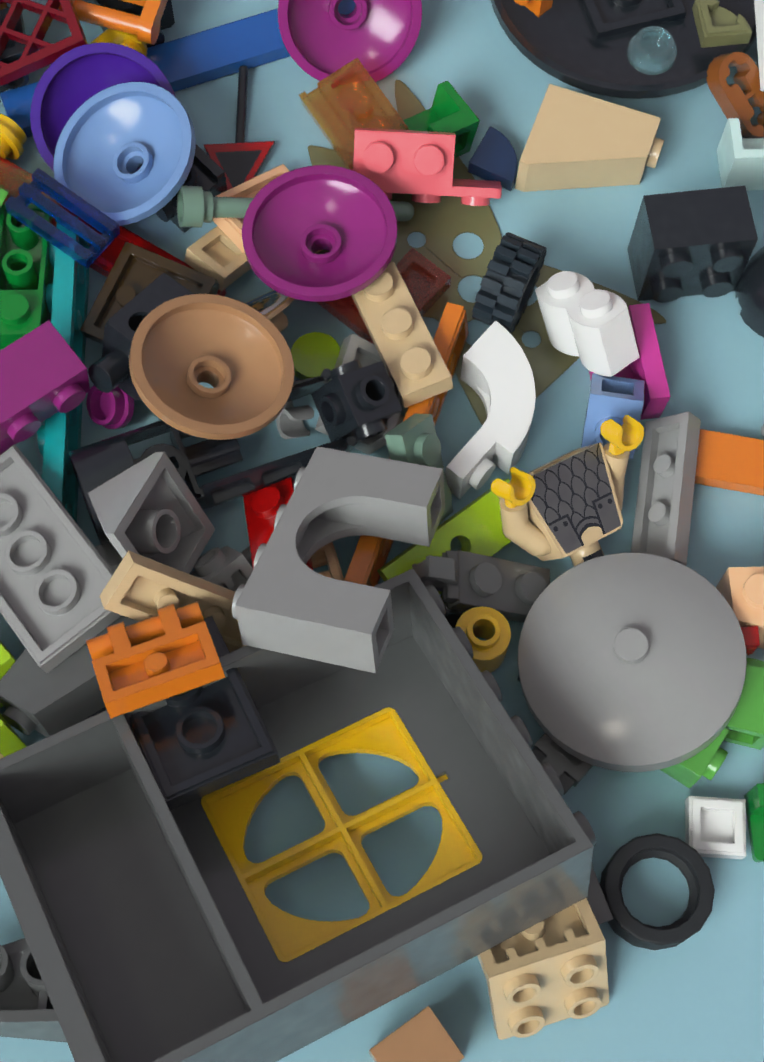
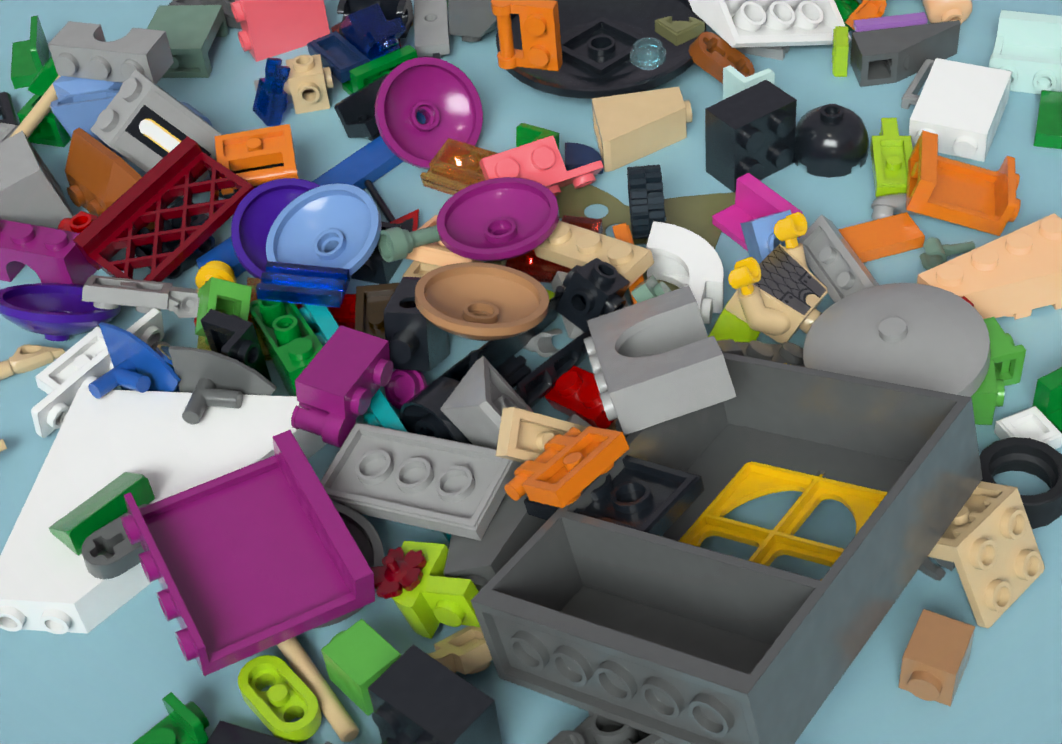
camera: 20 degrees left, 25 degrees down
white brick [535,271,640,377] -> none

